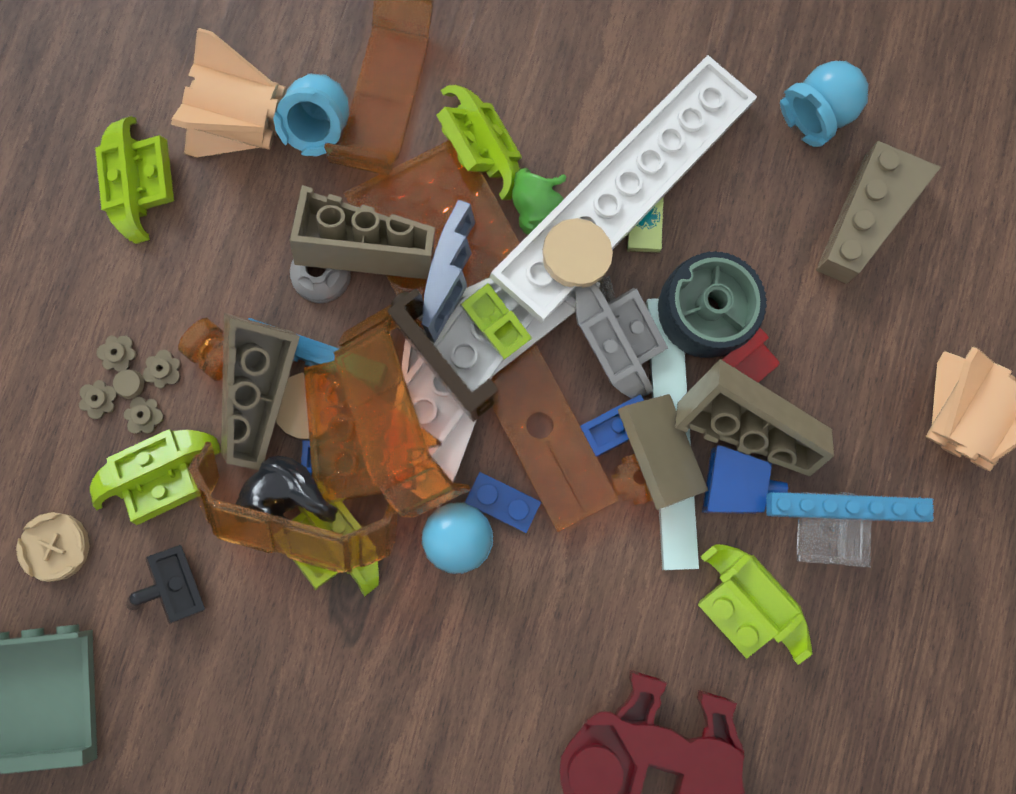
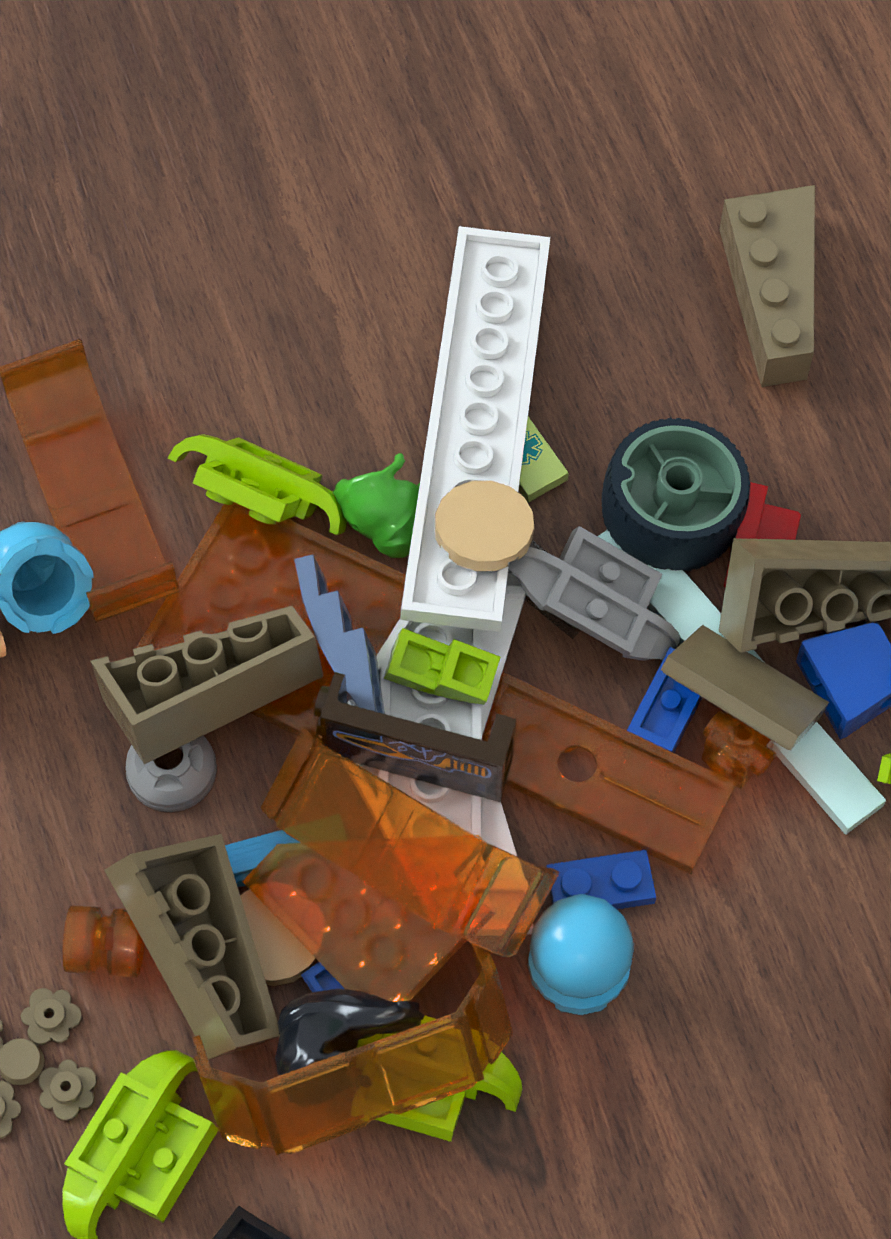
camera: 40 degrees left, 15 degrees down
medium azure tile [780,61,868,147] -> none

